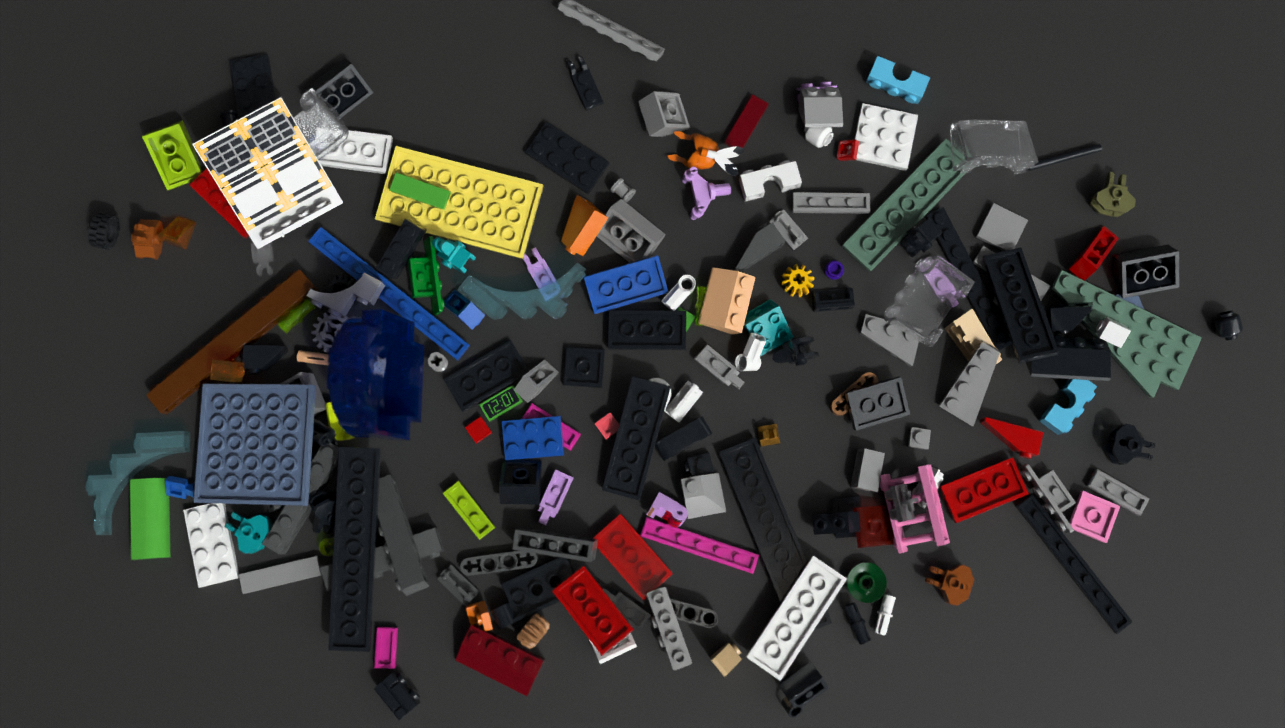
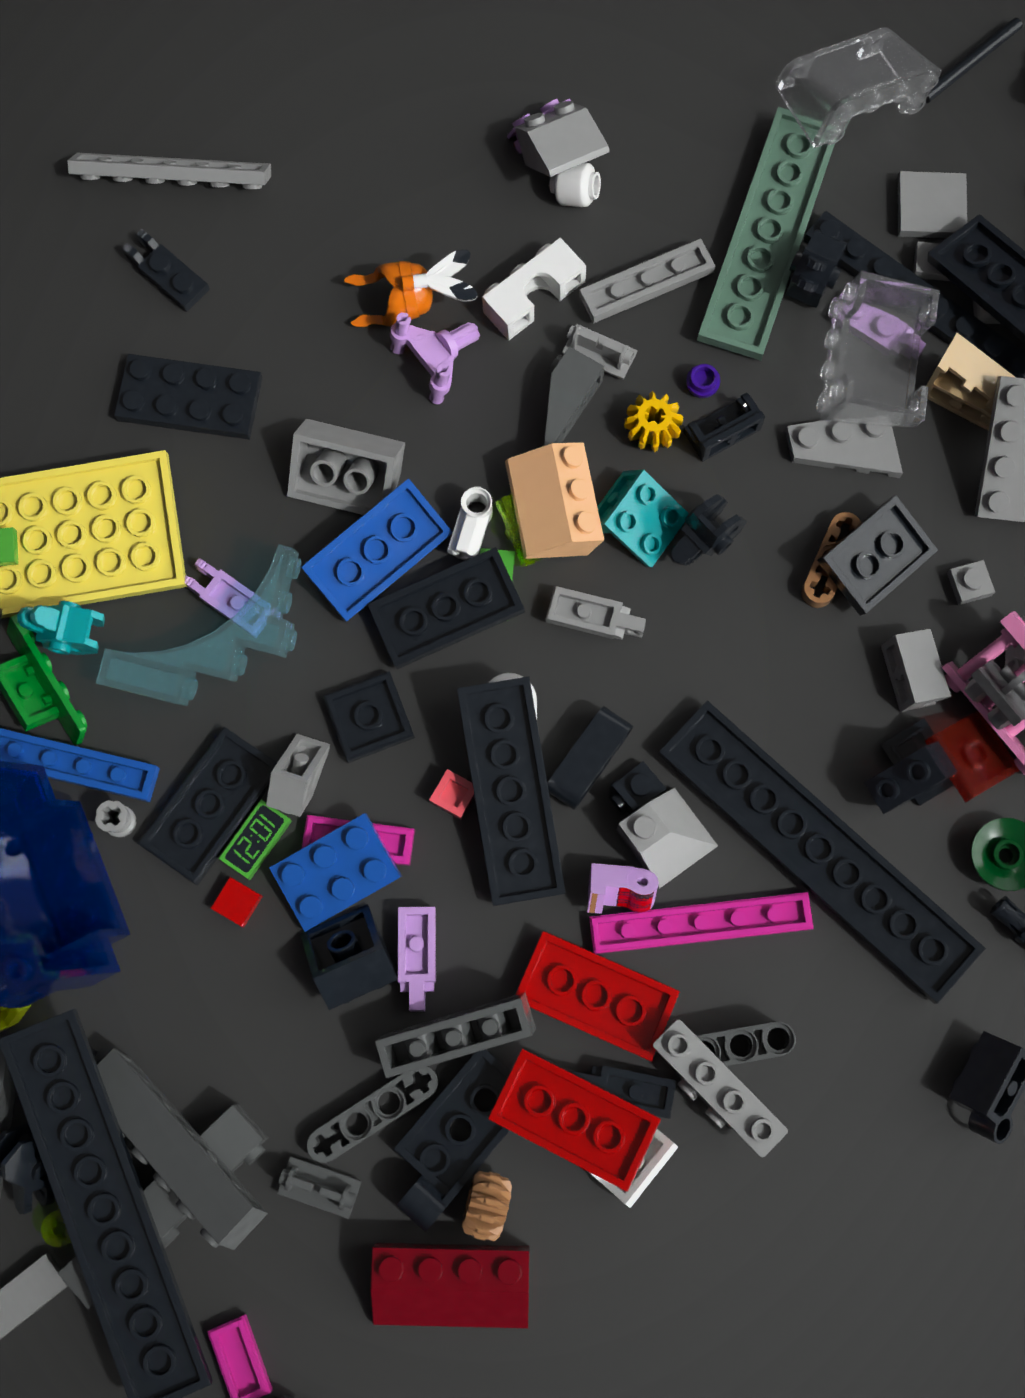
camera: 20 degrees left, 5 degrees down
lime plate [443,481,496,540] -> none
blue slope [444,289,485,330] -> none
orange bracket [466,600,493,631] -> none
orange slope [561,195,608,256] -> none
light grey bush [611,178,636,203] -> none
light grey slope [638,91,690,137] -> none
white hinge [664,381,703,423] -> none
tan slope [709,642,742,677] -> none
dark red tile [724,95,769,148] -> none
white piece [735,333,766,371] -> none
white plate [746,556,847,681] -> none
pearl gold tile [757,424,780,447] -> none
red tile [837,139,859,161] -> none
white plate [854,103,918,171] -> none
medium azure arch [866,56,930,104] -> none

